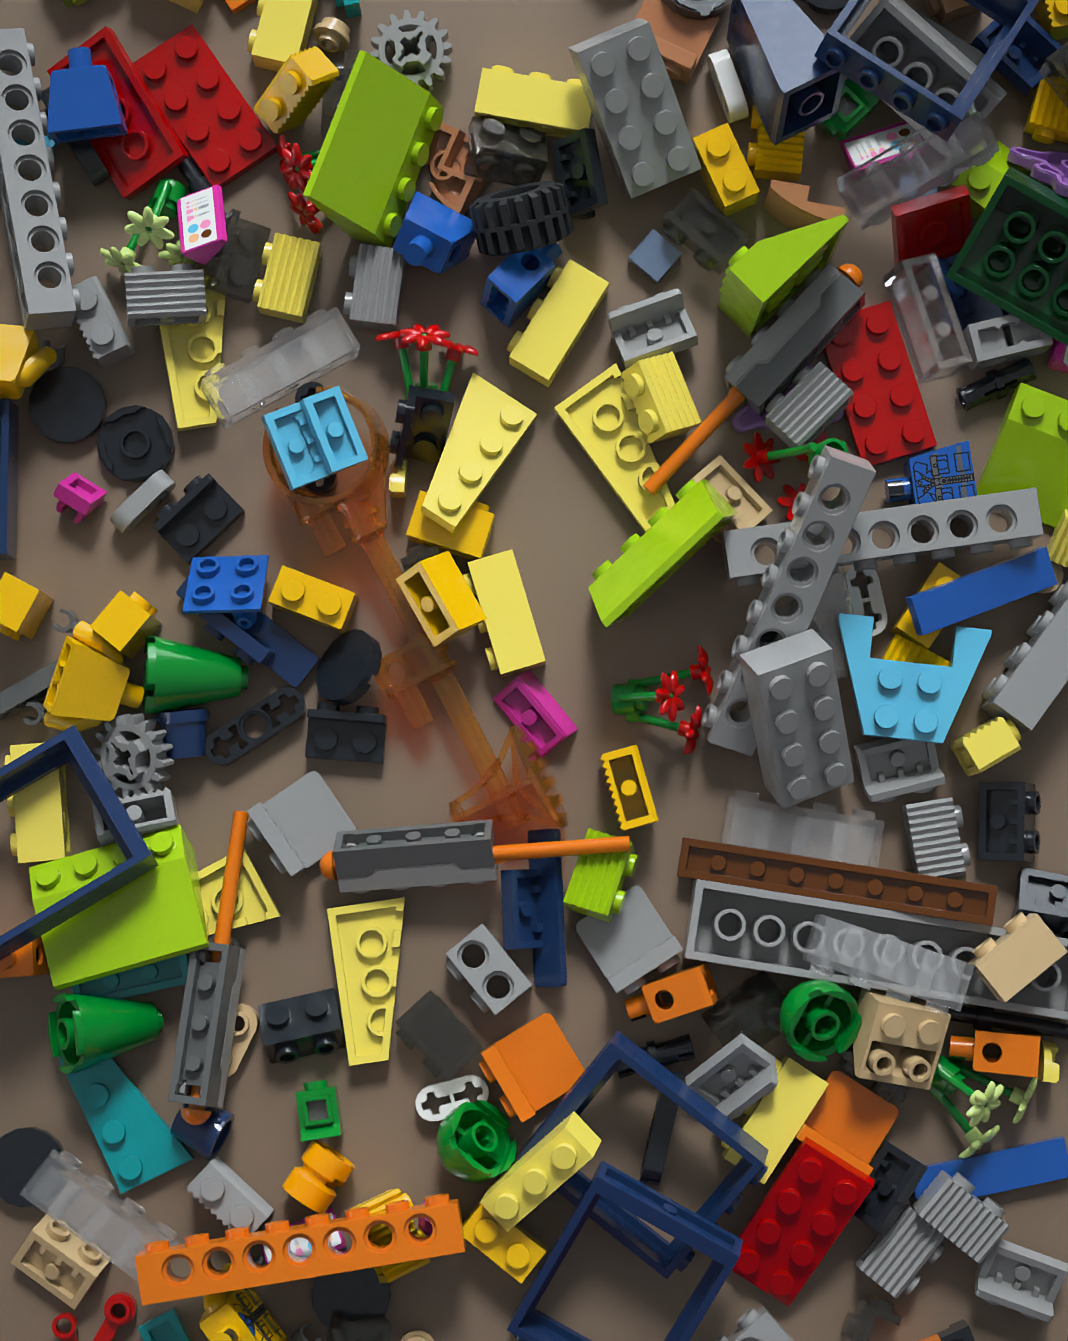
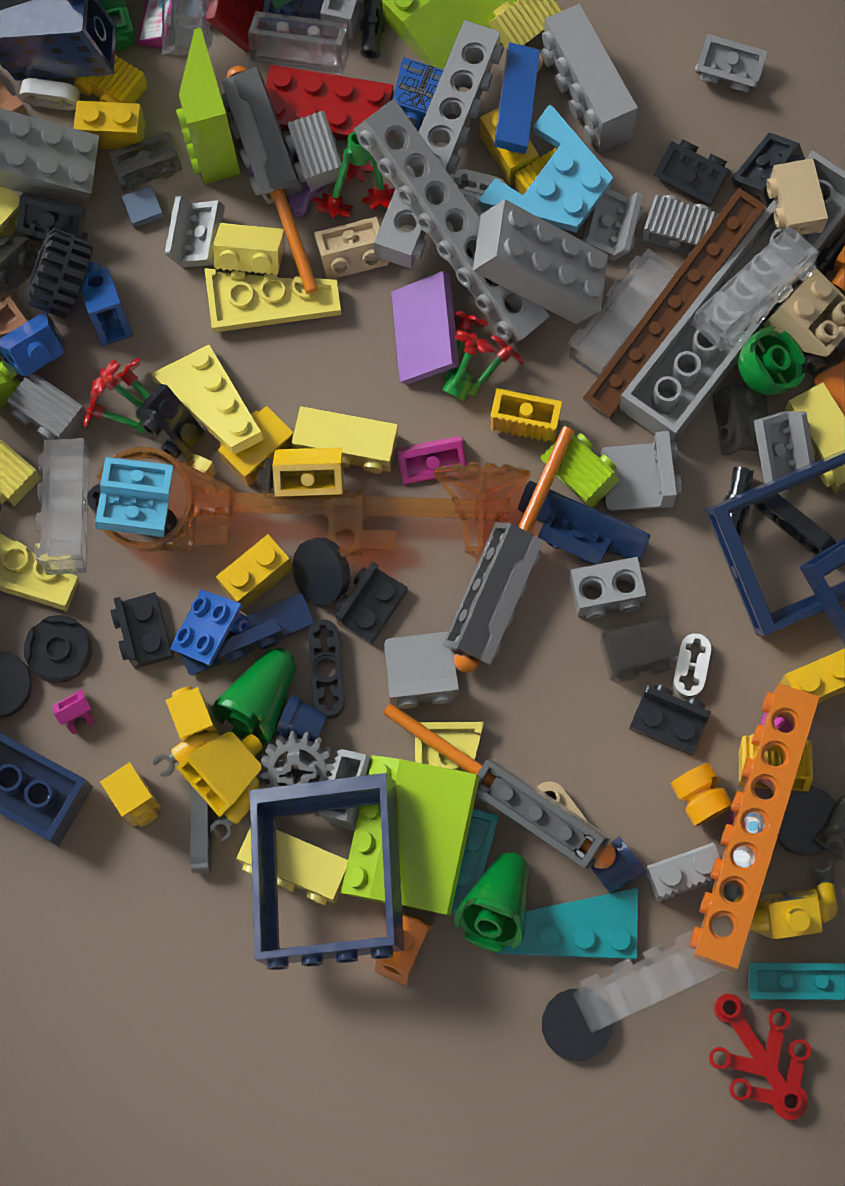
camera: 55 degrees left, 10 degrees down
tan bracket [11,1213,111,1310] -> none
light grey beam [110,470,176,535] -> none
black bracket [257,988,346,1064] -> none
green window [295,1079,344,1142] -> none
light yellow wing [327,897,405,1066] -> none
green cylinder [436,1100,517,1183] -> none
orange bracket [478,1013,585,1122] -> none
light yellow brick [480,1111,602,1232] -> none
light yellow brick [507,259,609,388] -> none
lime slope [588,479,738,627] -> none
orange torso [625,961,720,1024] -> none
nougat slope [763,179,846,230] -> none
light yellow brick [950,717,1021,777] -> none
none -> medium lavender tile [391,271,459,385]
none -> black bracket [629,685,711,756]

